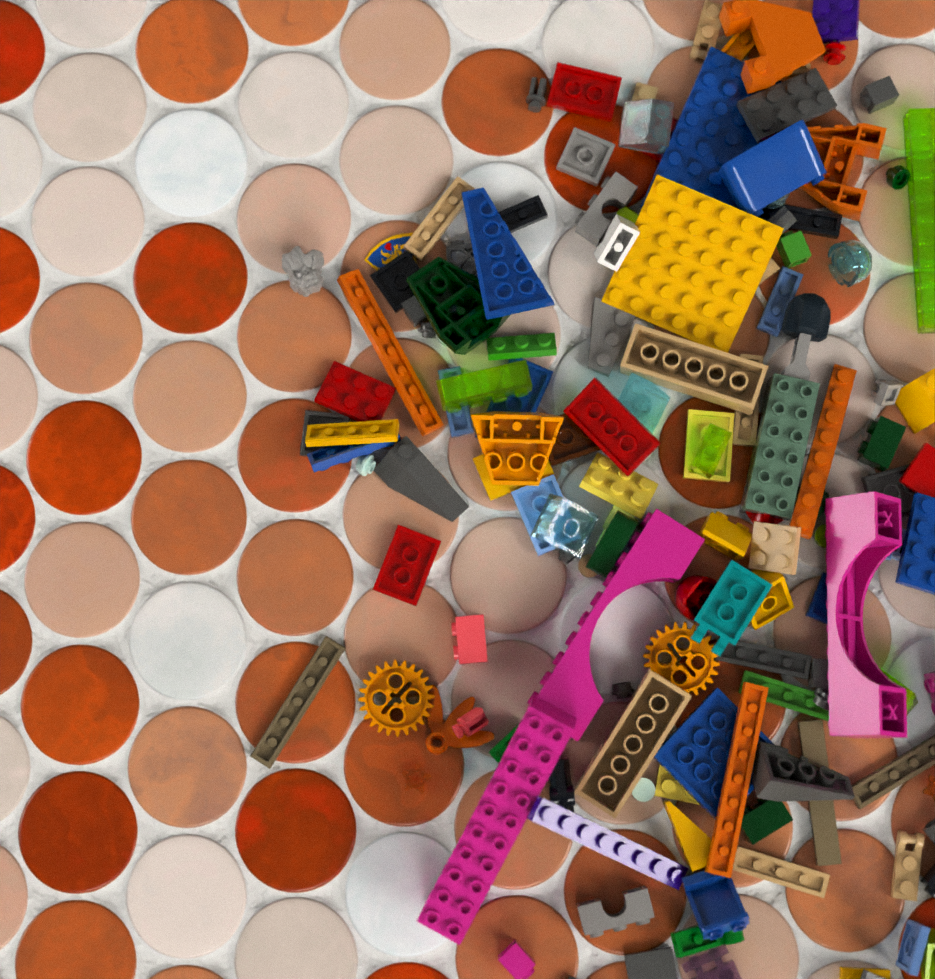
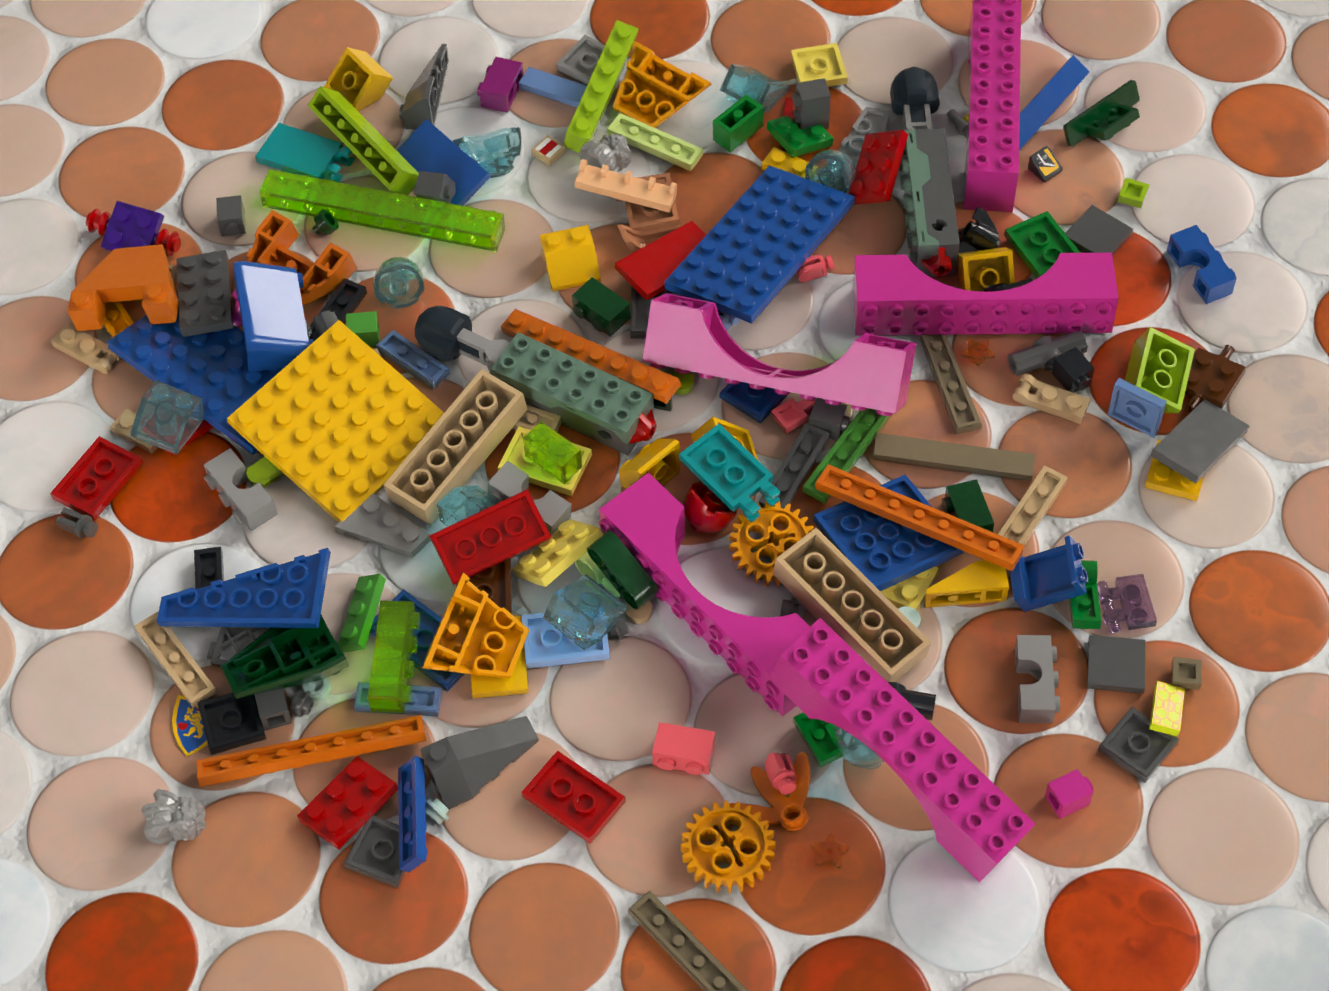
camera: 75 degrees left, 25 degrees down
yellow tile [305,419,399,447] -> none
plate [527,795,689,890] -> none
light grey plate [556,127,615,187] -> none
white brick [594,214,640,272] -> none
tan plate [749,521,801,575] -> none
dark grey wedge [752,742,855,802] -> none
dark grey plate [813,690,829,711] -> none
light grey tile [871,379,903,406] -> none
none -> light grey arch [488,461,572,535]
none -> coral plate [771,398,816,434]

